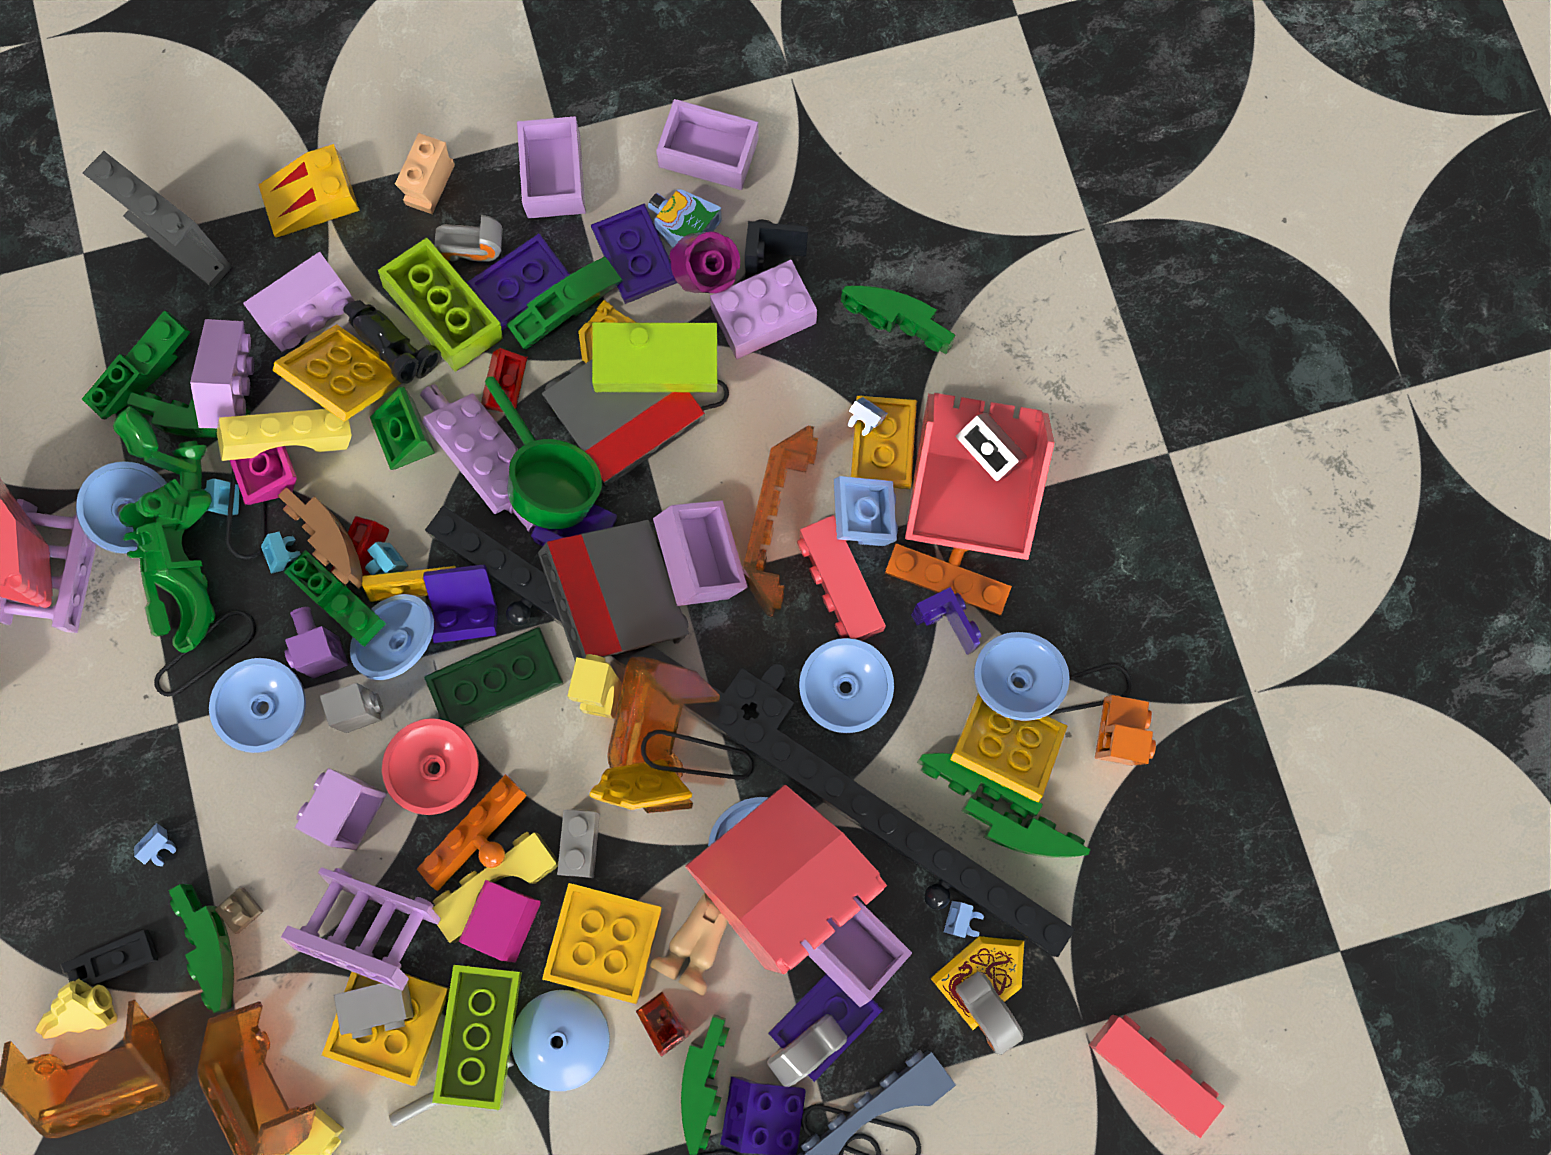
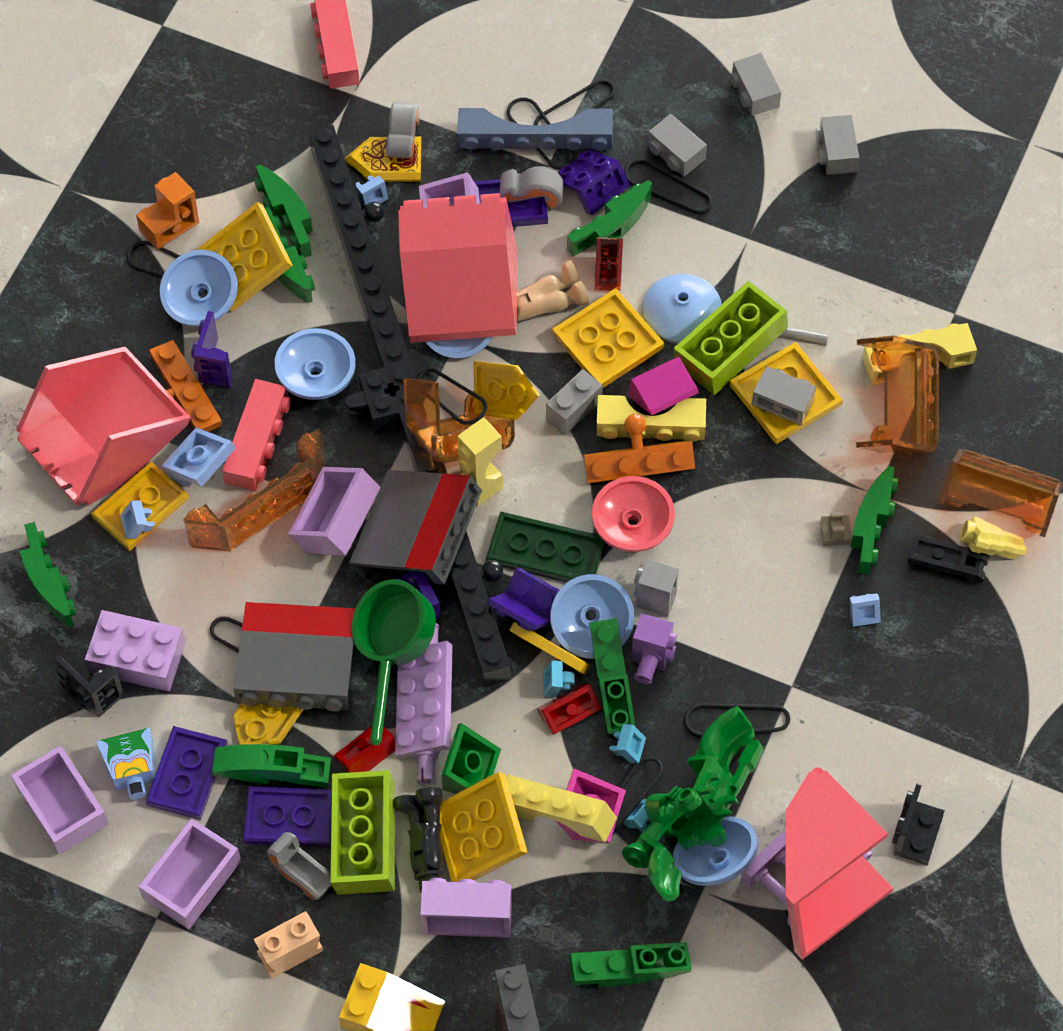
camera: 140 degrees left, 15 degrees down
green slope [127,392,251,438] -> none
lavender piece [190,319,254,428] -> none
light blue dish [209,658,306,753] -> none
medium nougat slope [278,487,362,588] -> none
lavender fence [281,867,441,991] -> none
lavender piece [295,768,387,850] -> none
lime brick [592,322,717,392] -> none
magenta brick [669,232,740,293] -> none
light grey brick [955,412,1027,481] -> none

